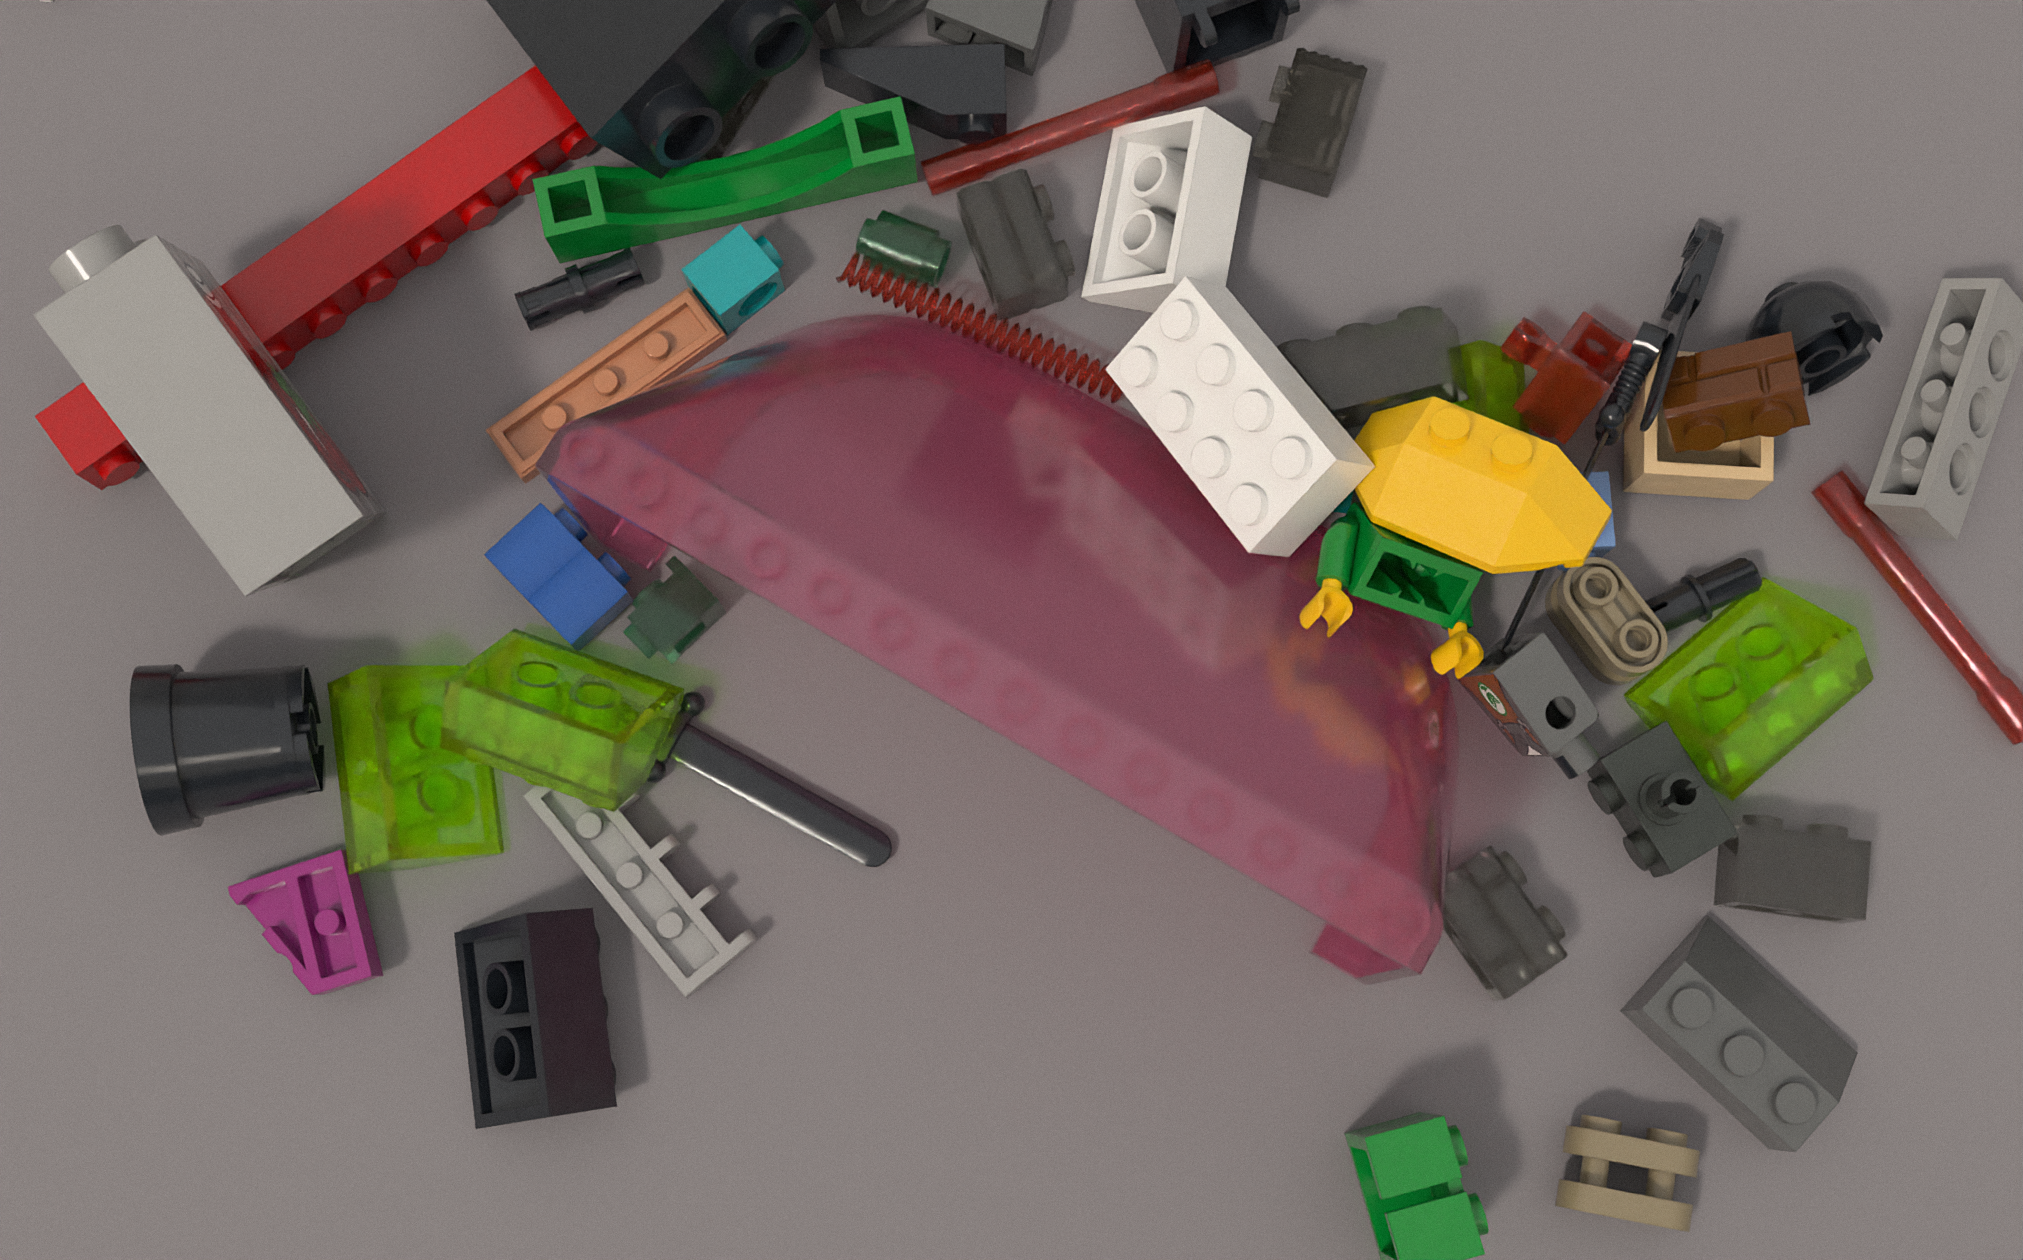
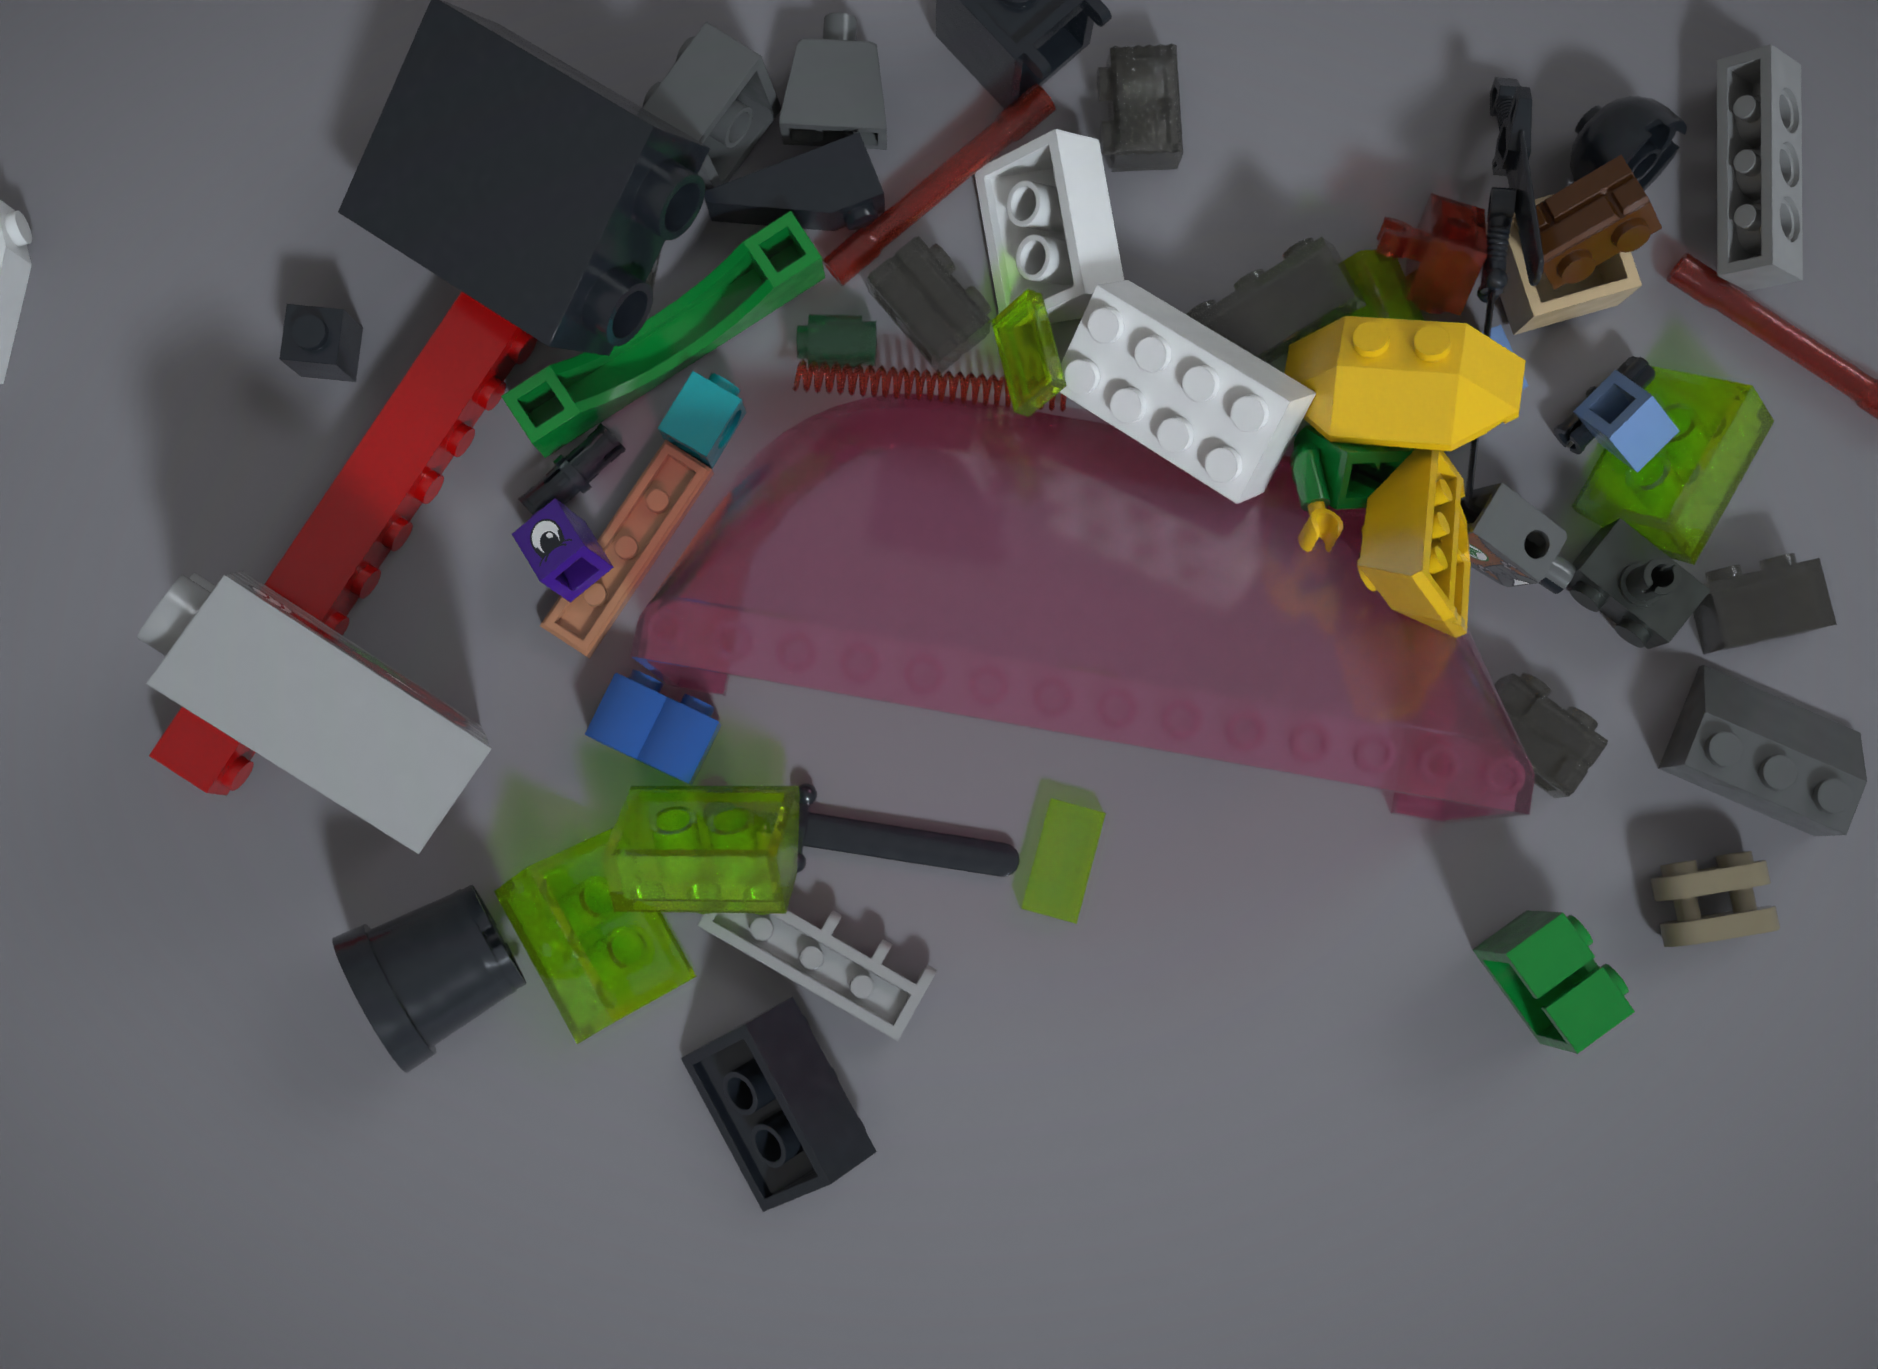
camera: 25 degrees left, 5 degrees up
magenta wing [228,849,383,995] -> none
clear green brick [622,555,727,665] -> none
dark tan brick [1545,557,1668,685] -> none
none -> black brick [279,304,363,382]
none -> dark purple brick [512,498,614,603]
none -> clear neon green tile [991,289,1067,417]
none -> clear neon green tile [1021,798,1106,924]
none -> yellow wedge [1357,449,1471,638]
none -> medium blue brick [1573,369,1680,473]

